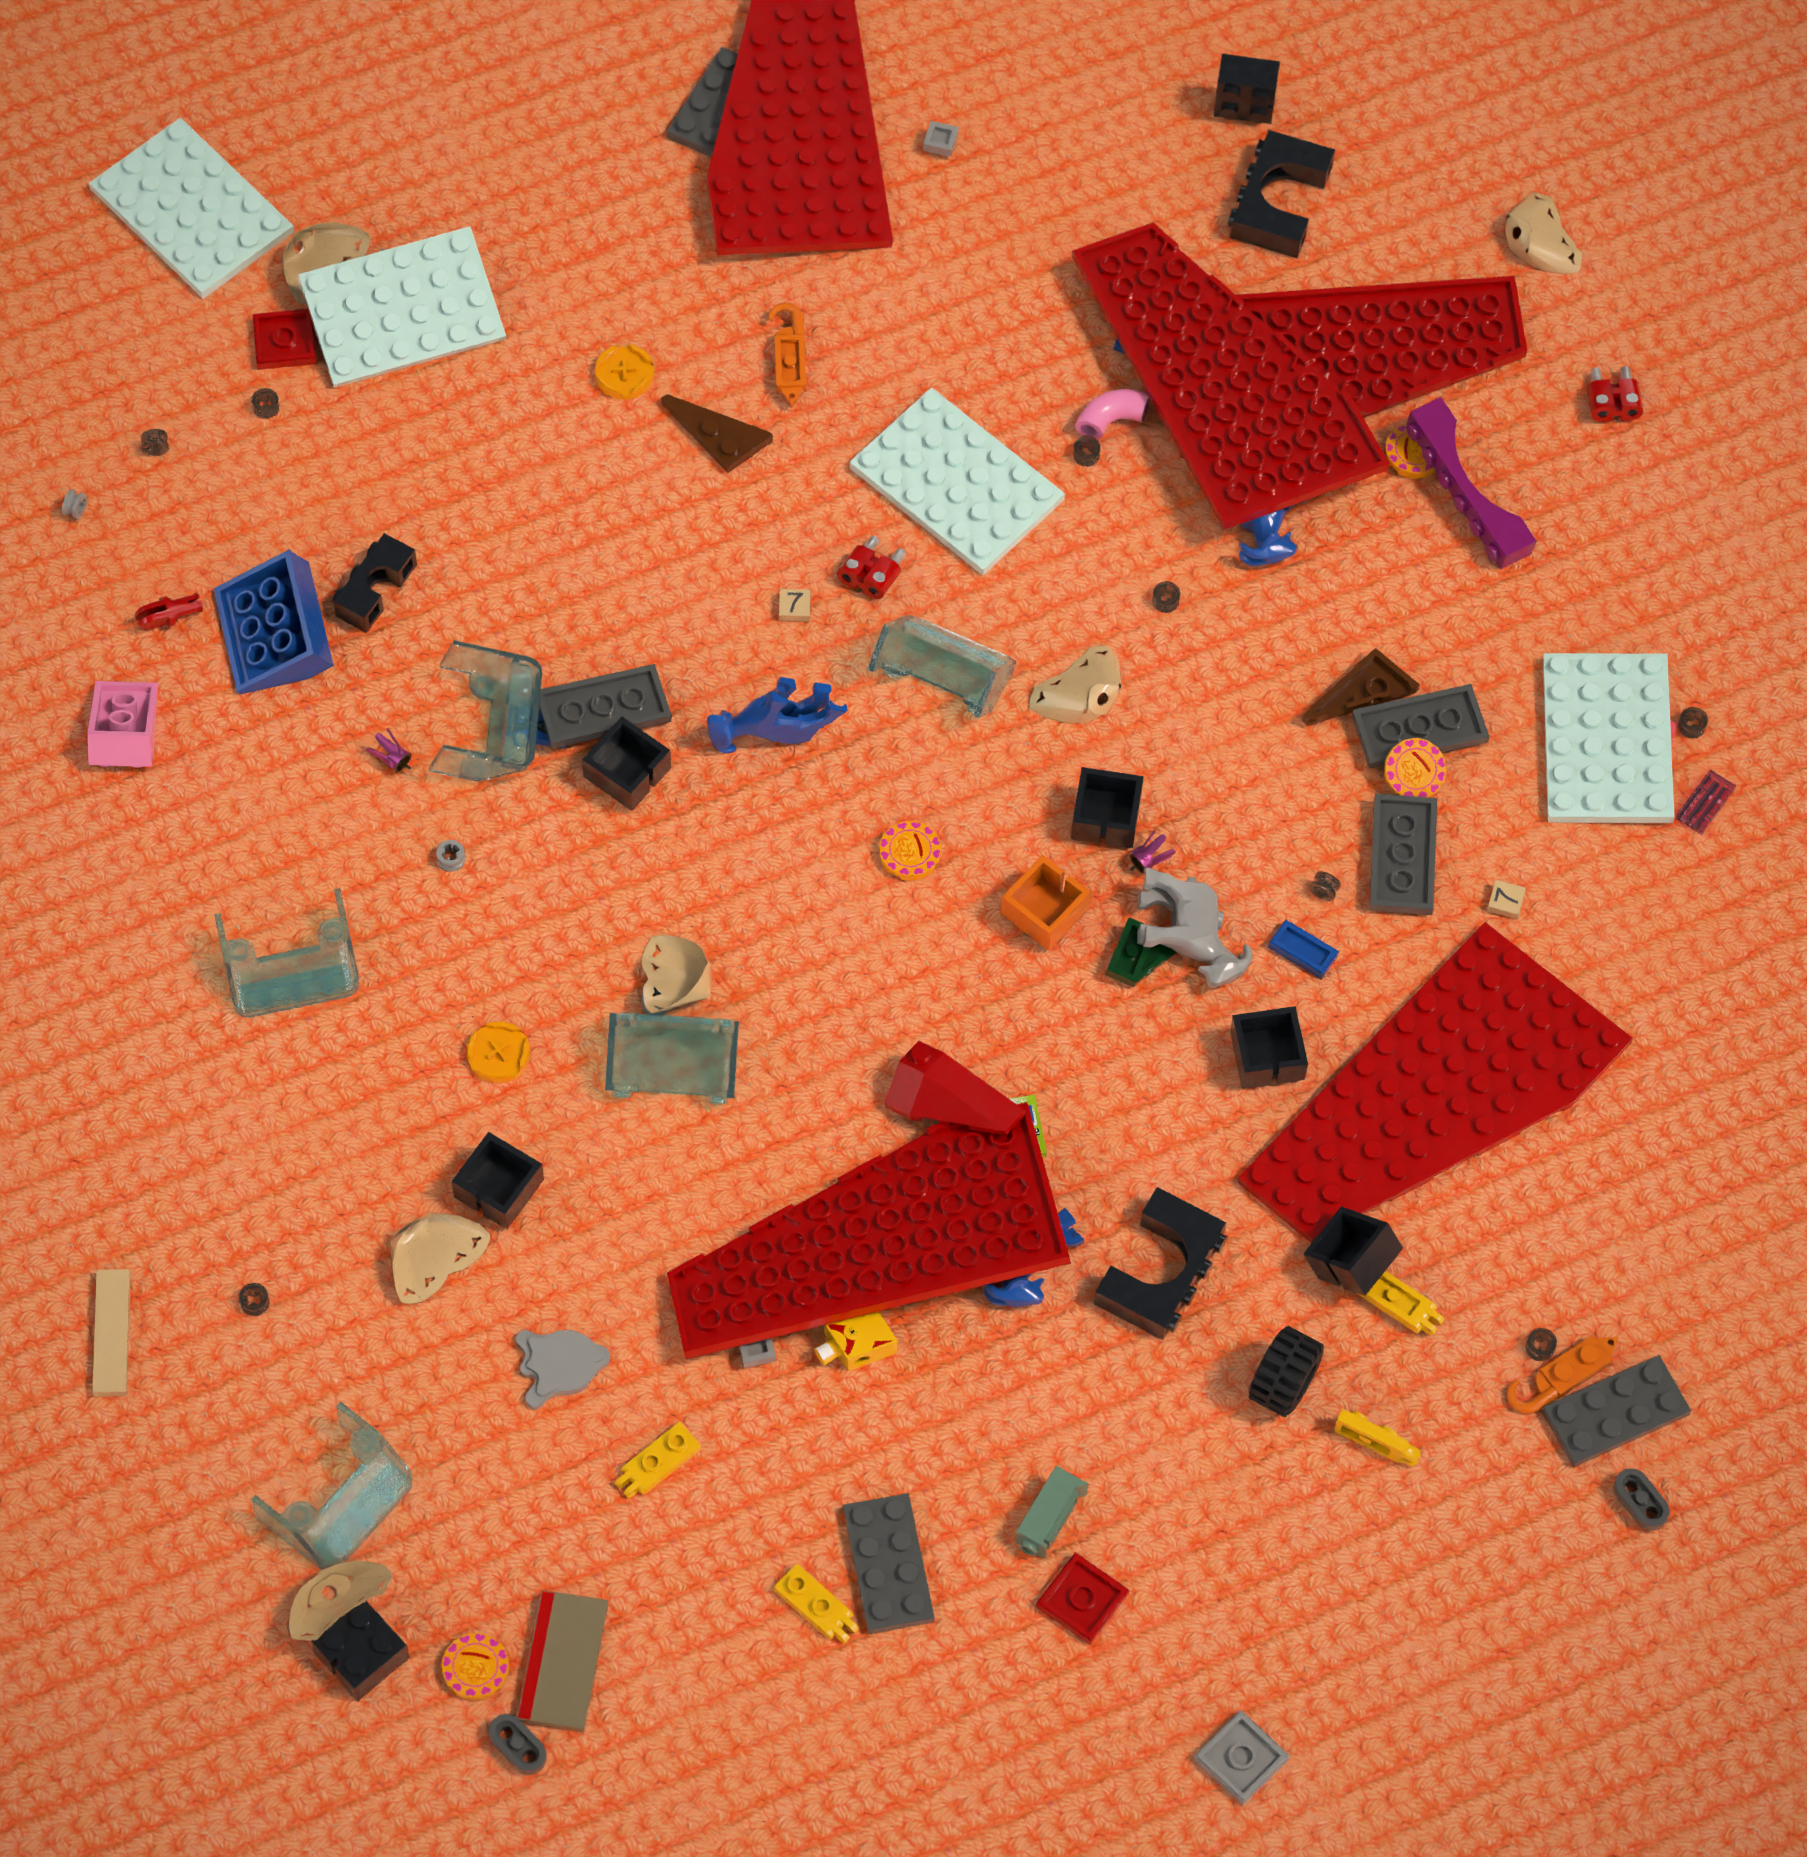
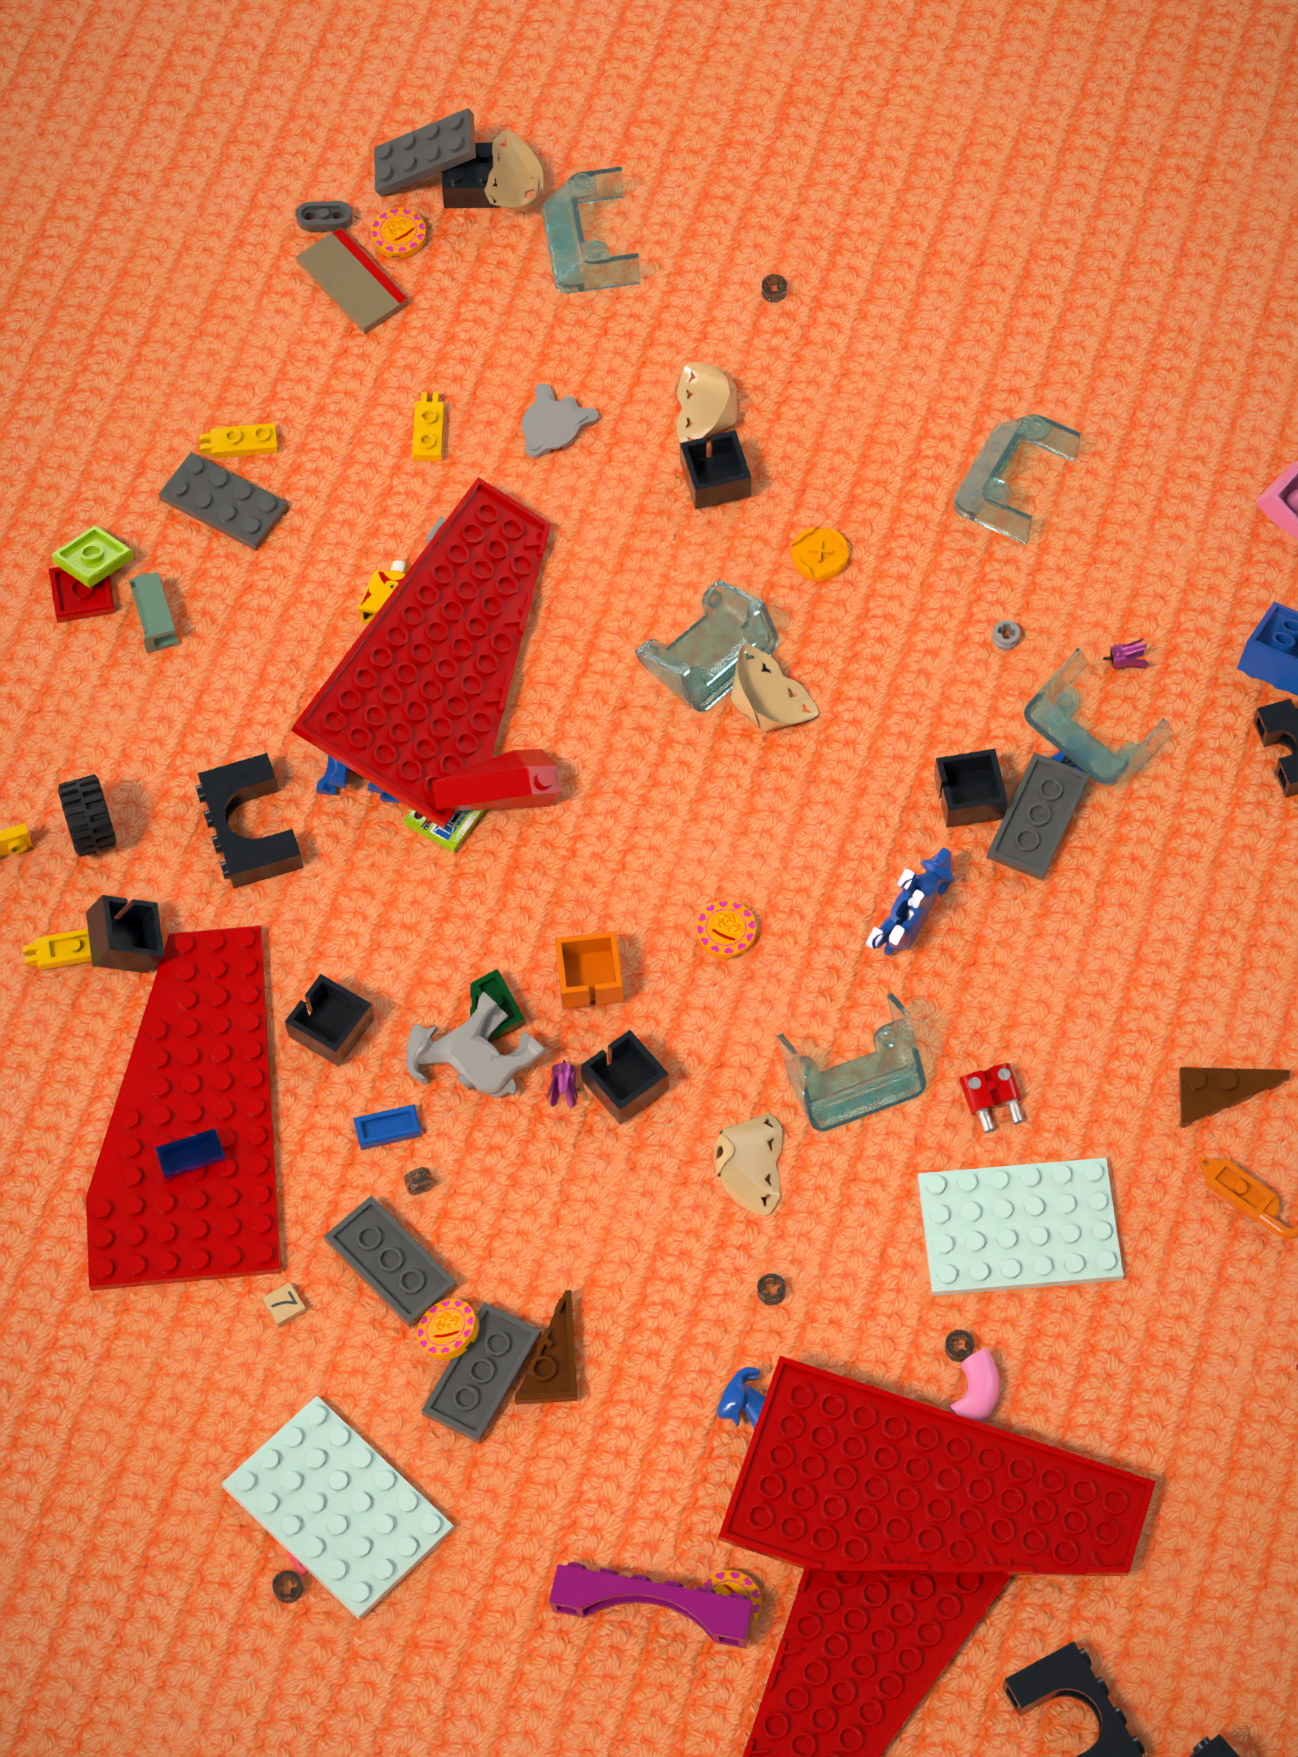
camera: 135 degrees right, 0 degrees up
tan tile [93,1269,131,1397] -> none
tan tile [779,589,811,622] -> none
clear pink tile [1675,770,1736,835] -> none
none -> lime tile [51,525,134,588]
none -> clear blue plate [155,1128,226,1179]
none -> dark grey plate [374,108,476,197]

